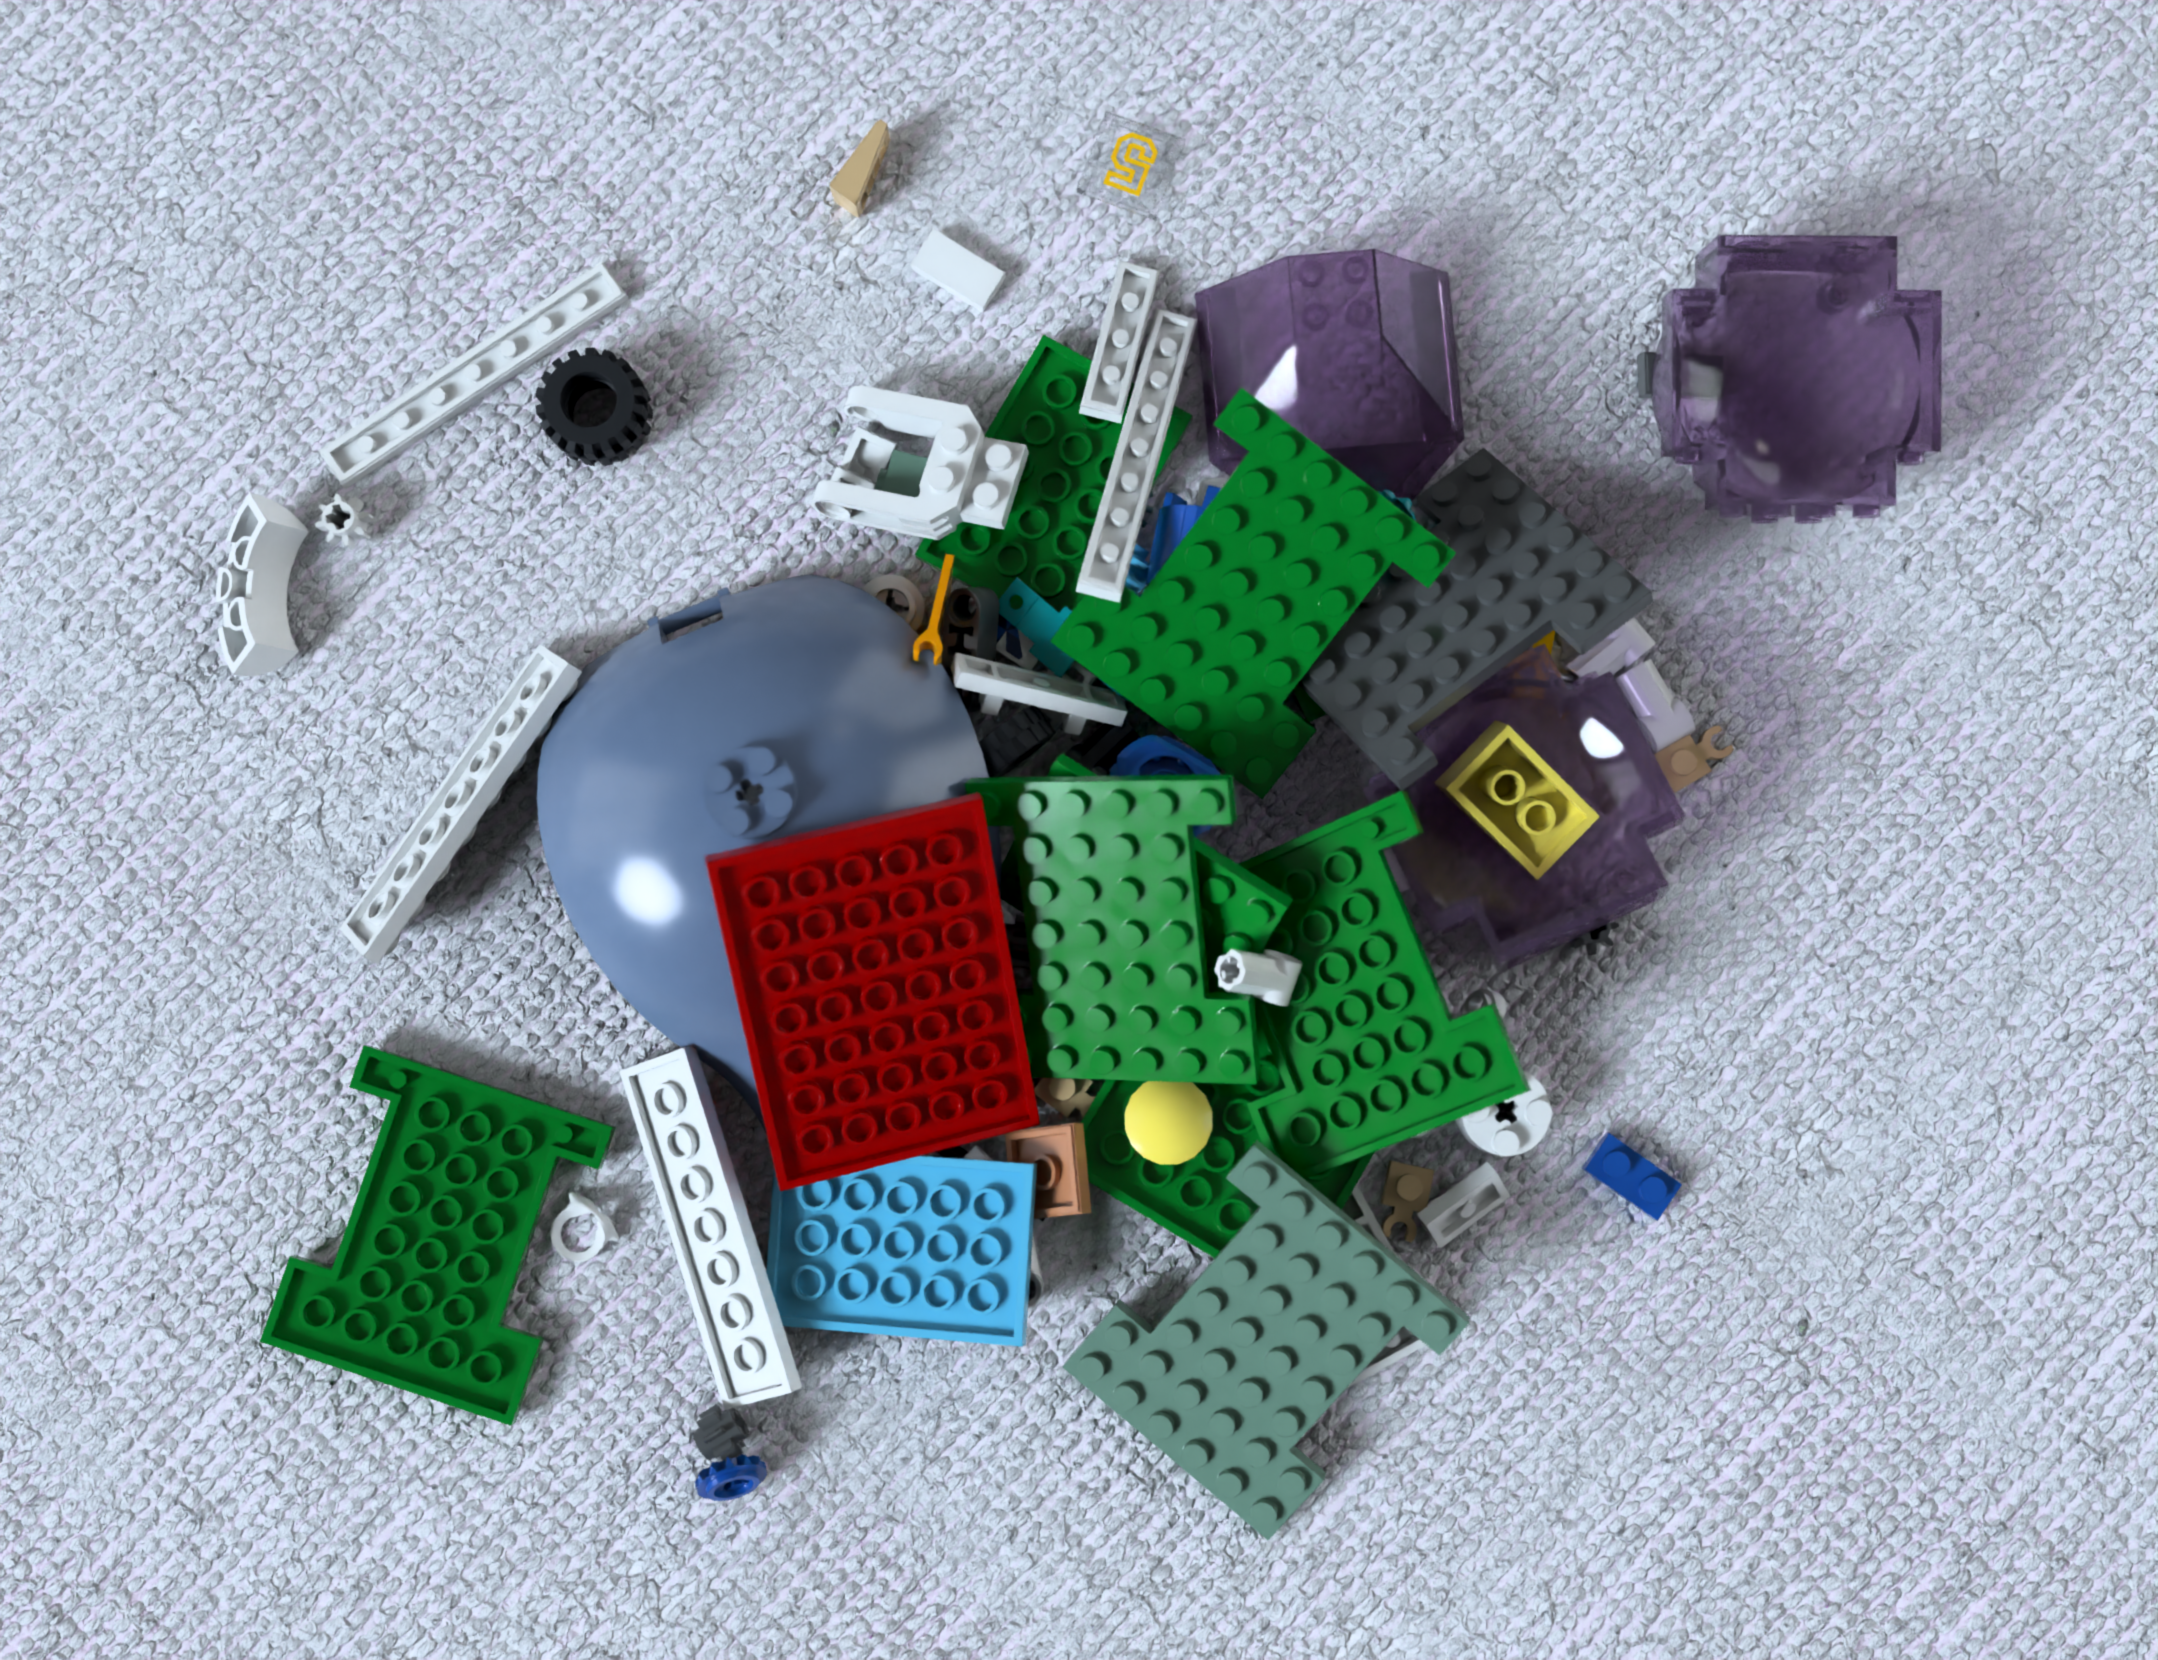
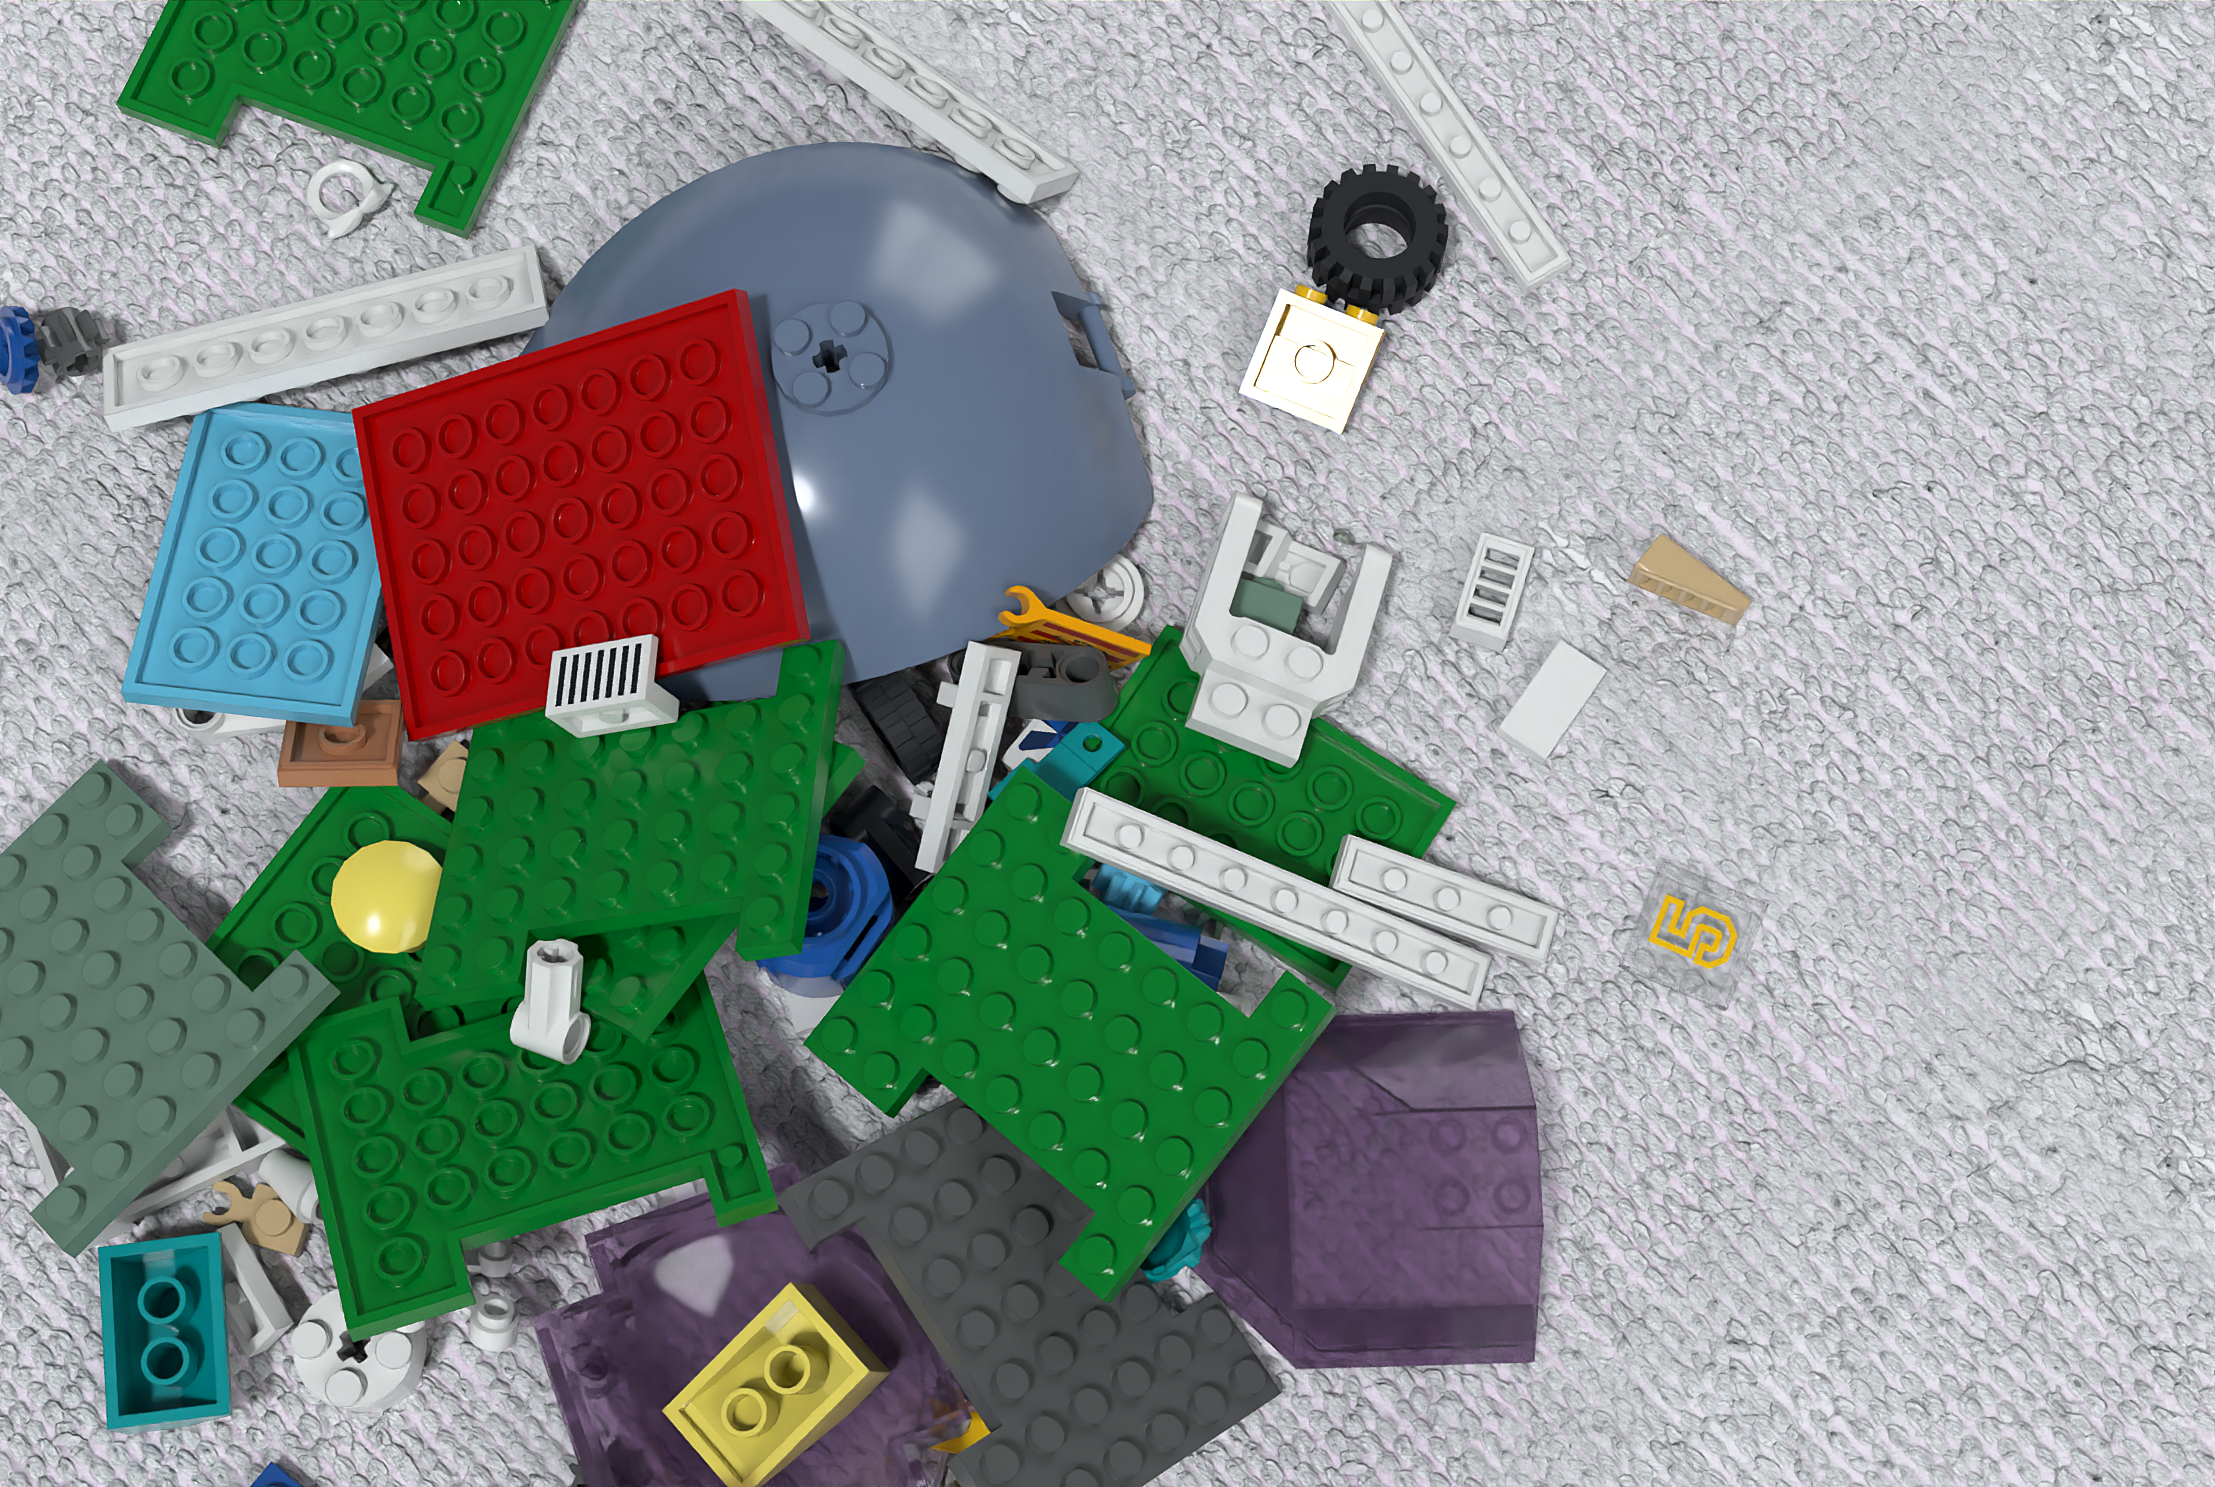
camera: 90 degrees right, 10 degrees down
none -> teal slope [98,1232,233,1435]
none -> white cone [258,1149,324,1225]
none -> white panel [545,634,679,738]
none -> plate [1239,283,1386,434]
none -> white slope [1448,531,1535,653]

